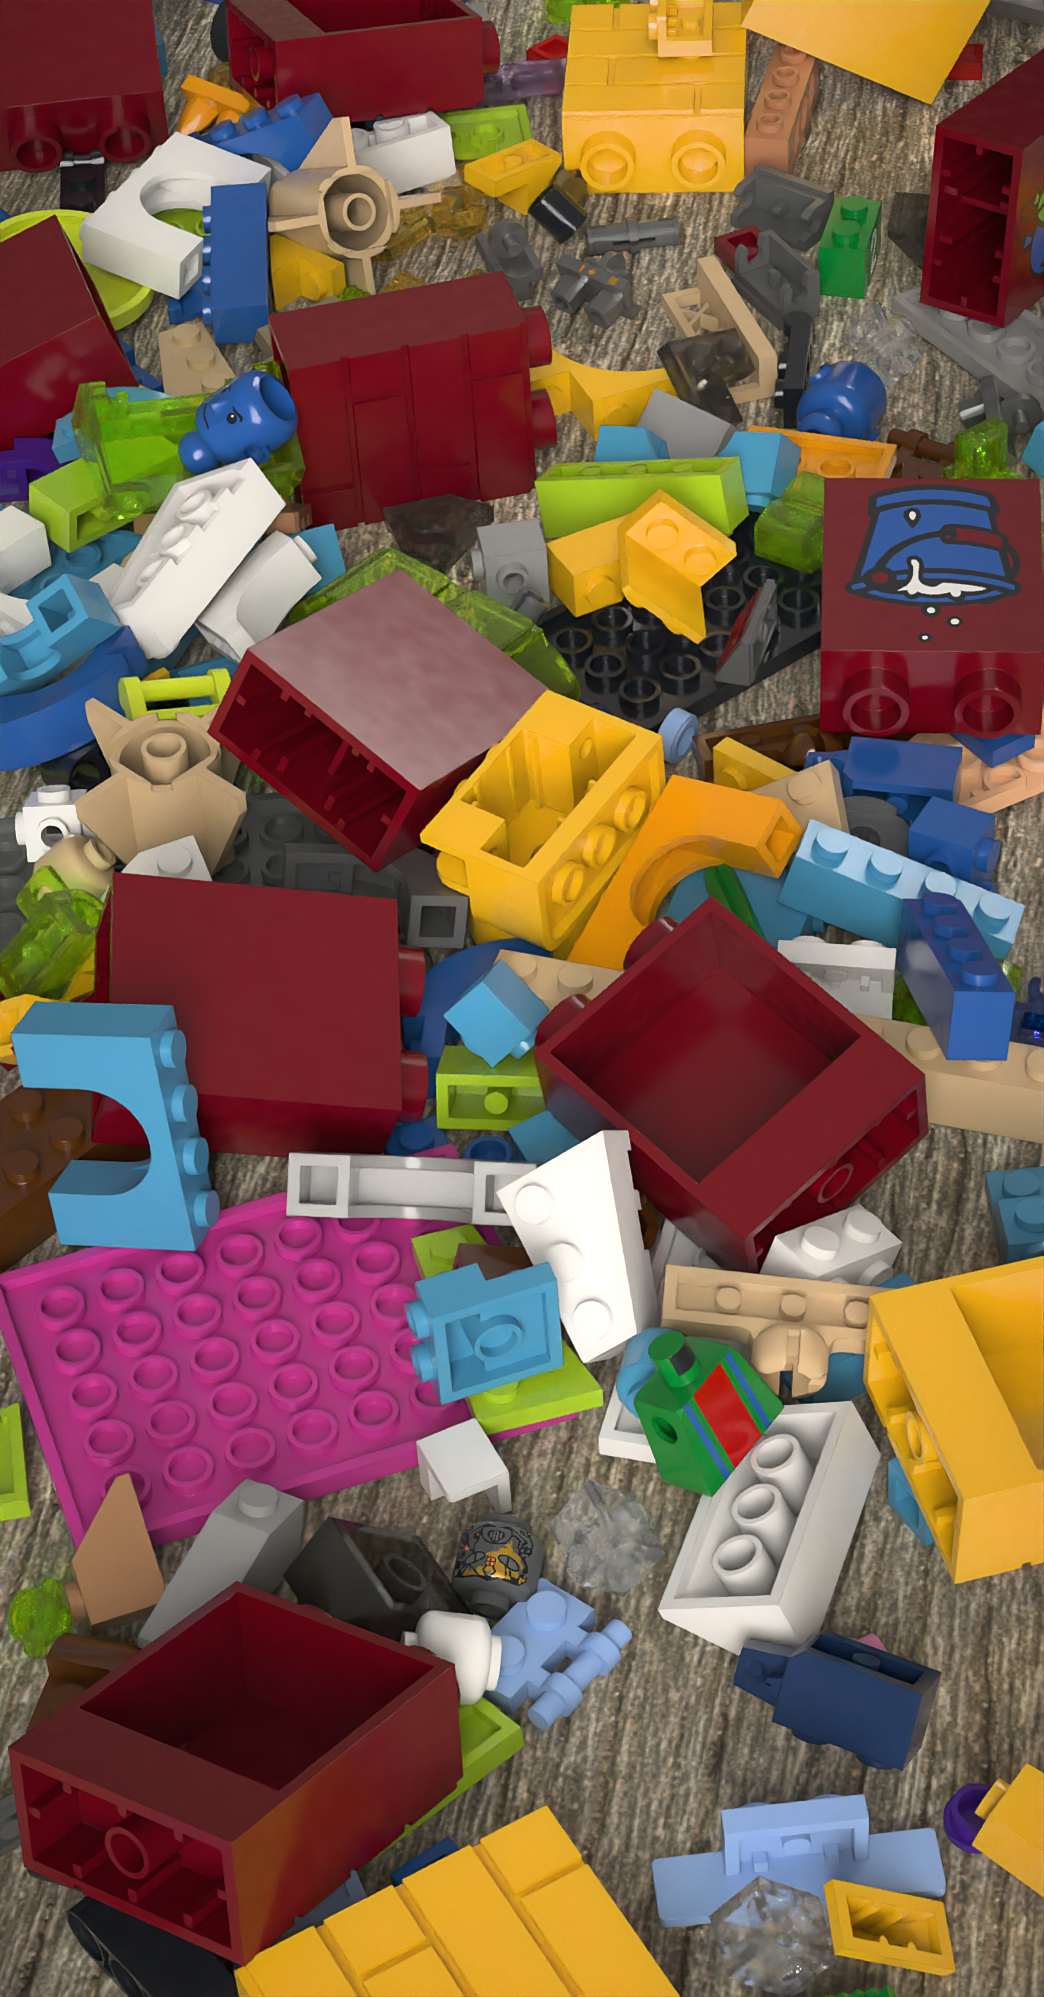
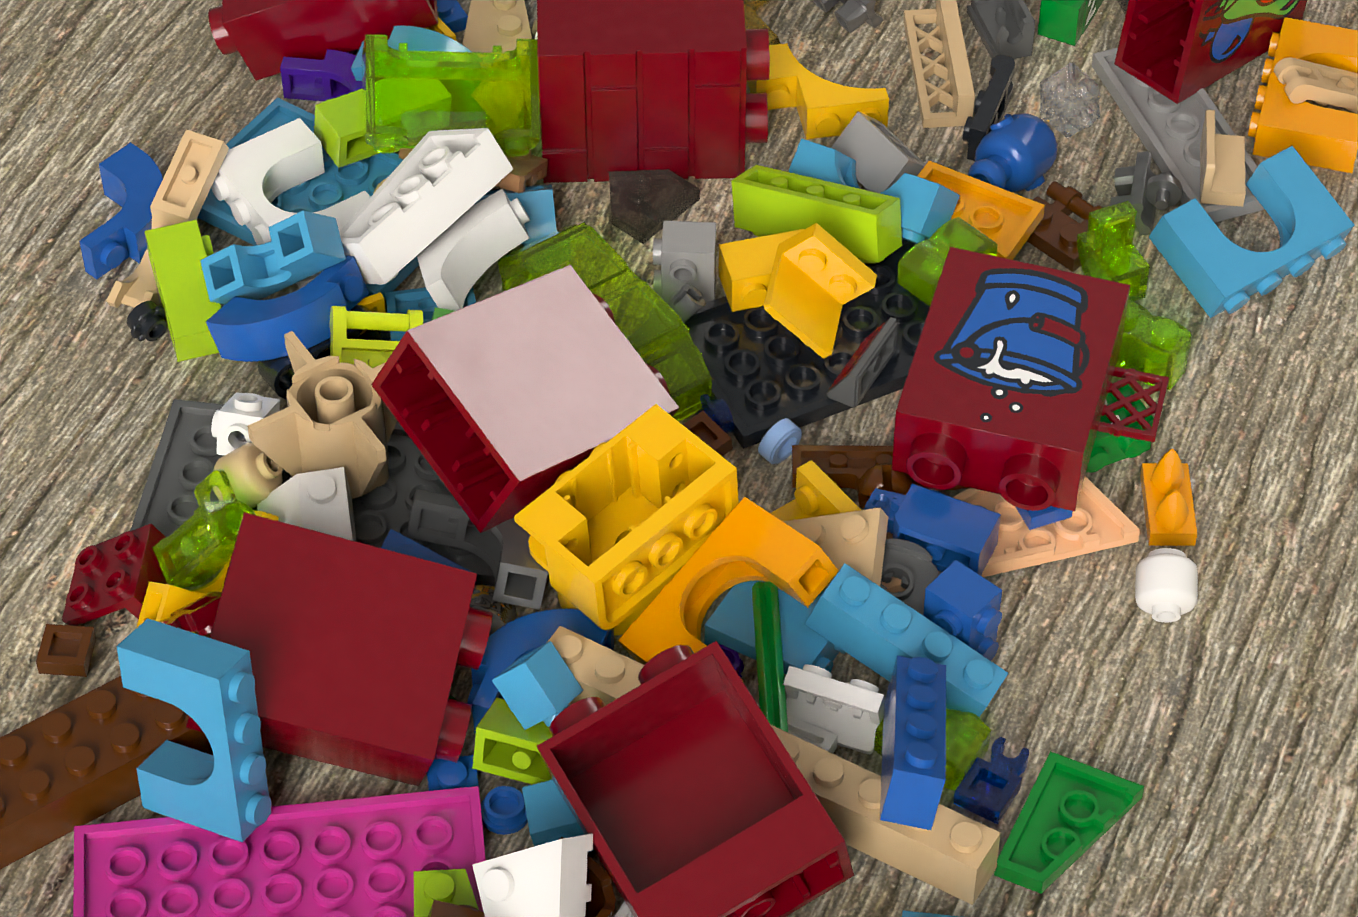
camera: 10 degrees right, 5 degrees up
blue piece [178,370,298,476] -> none
light grey arch [286,1151,545,1226] -> none
clear smoke plate [656,328,756,427] -> none

